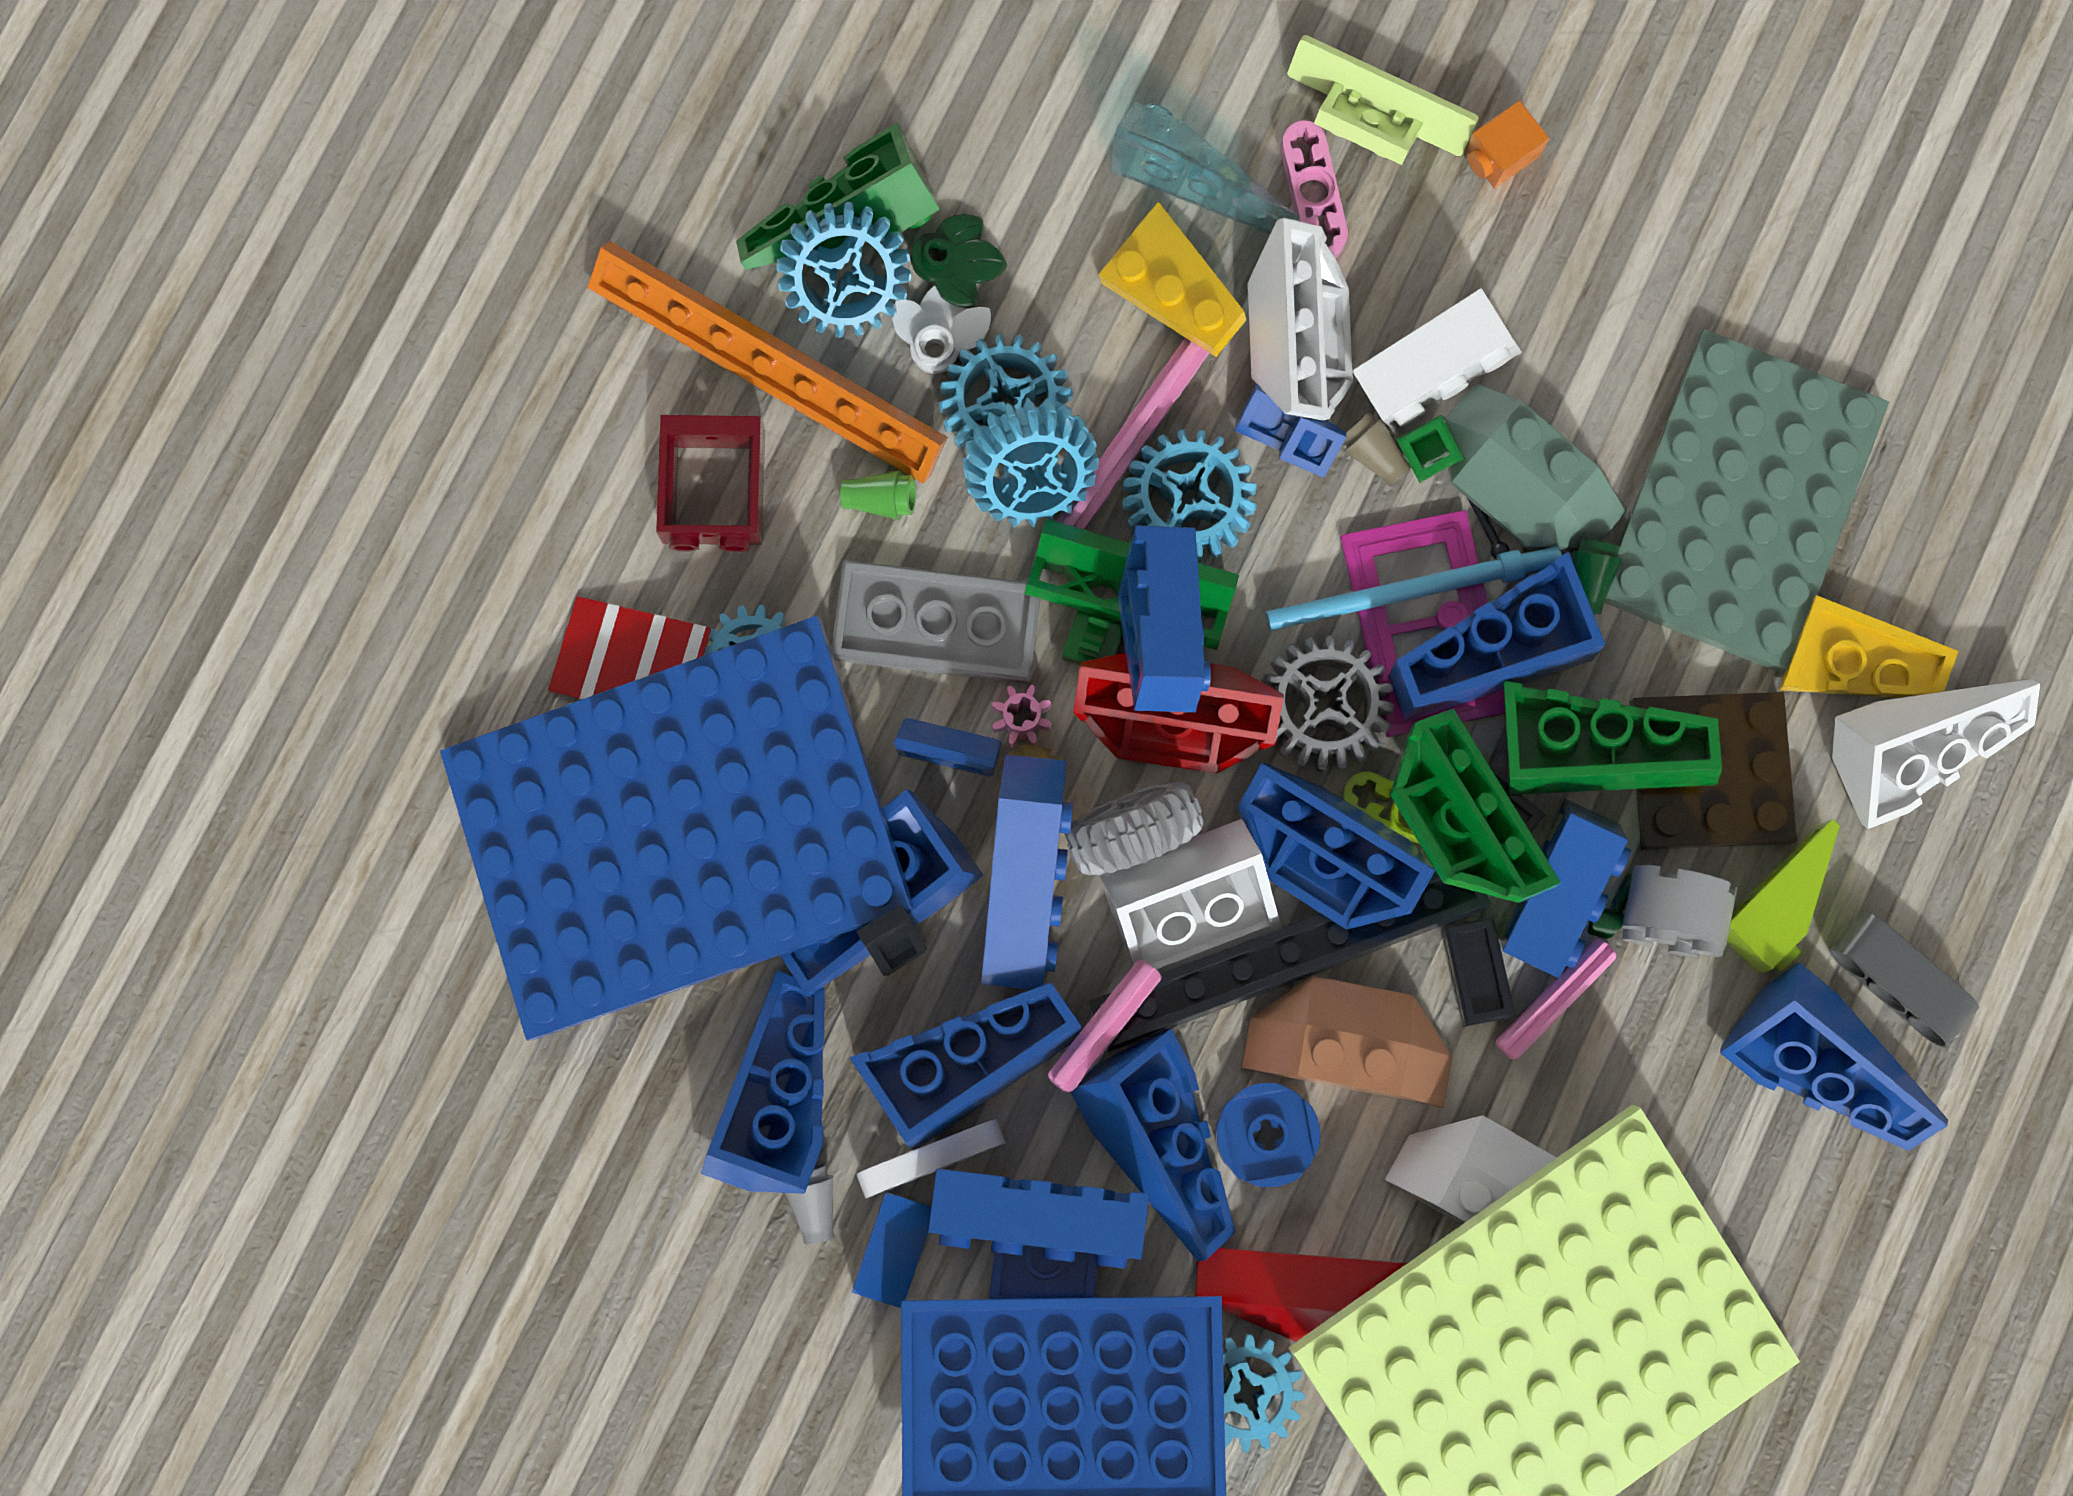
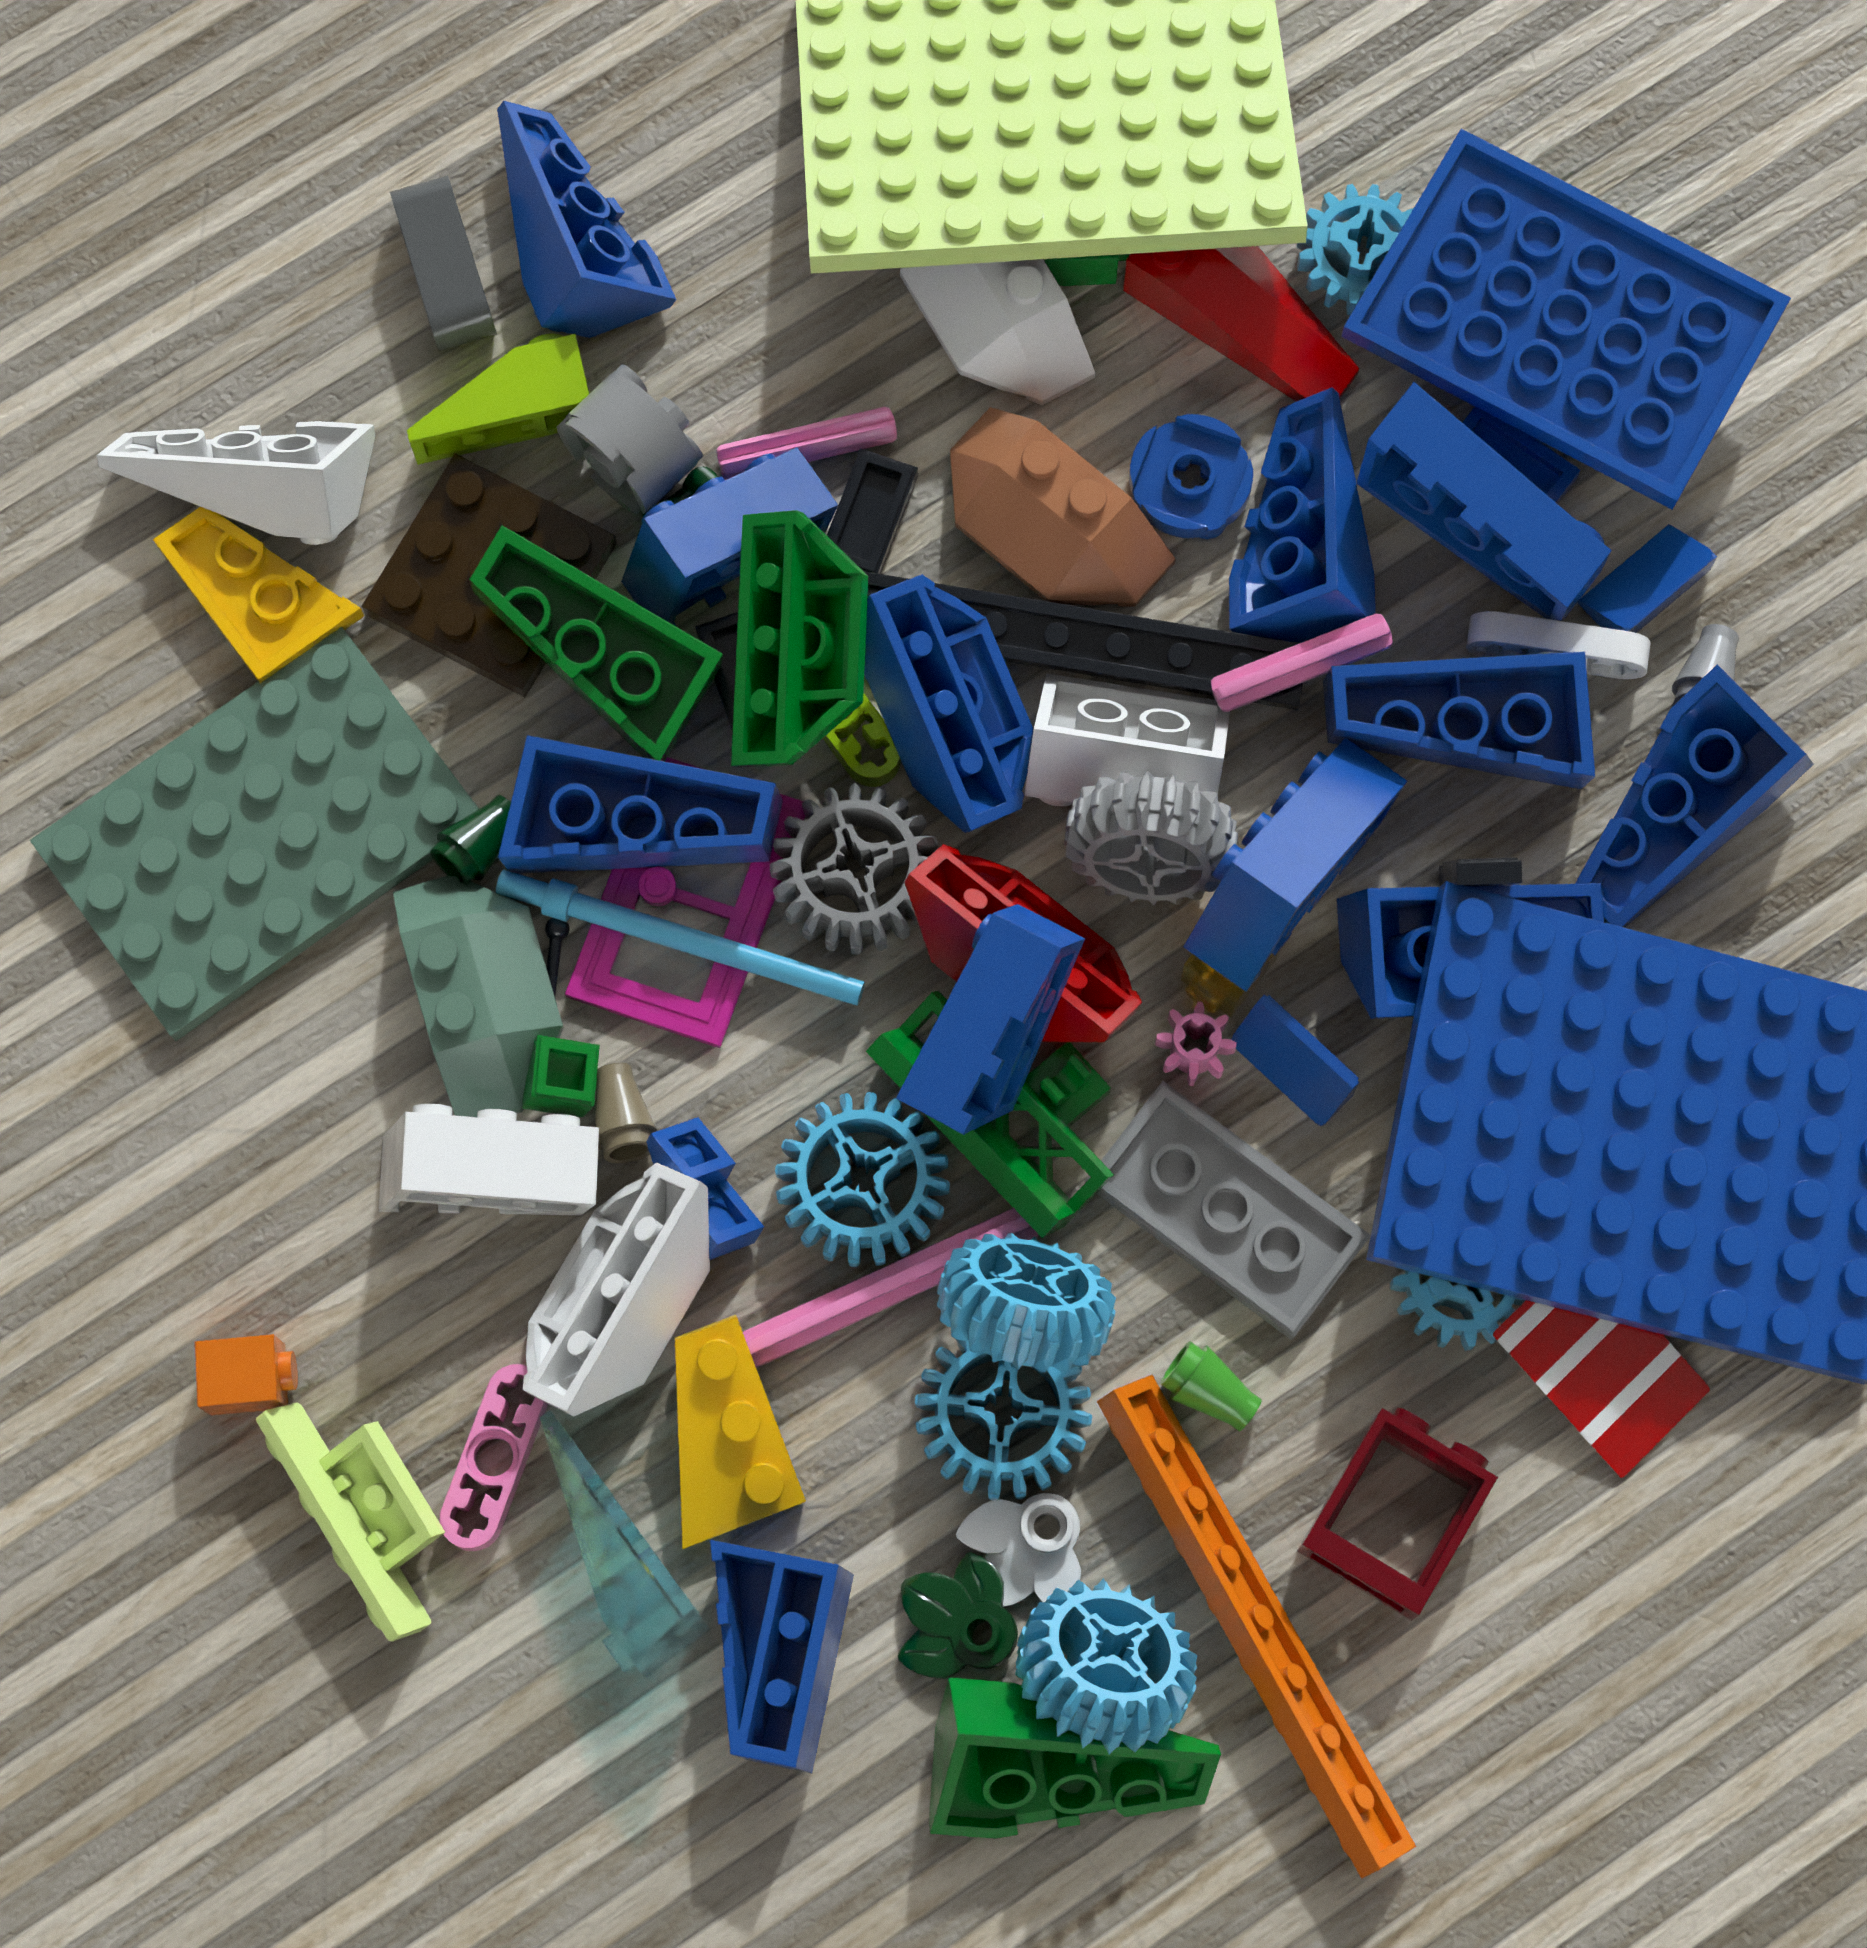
camera: 145 degrees left, 5 degrees down
none -> blue wedge [710,1540,854,1773]

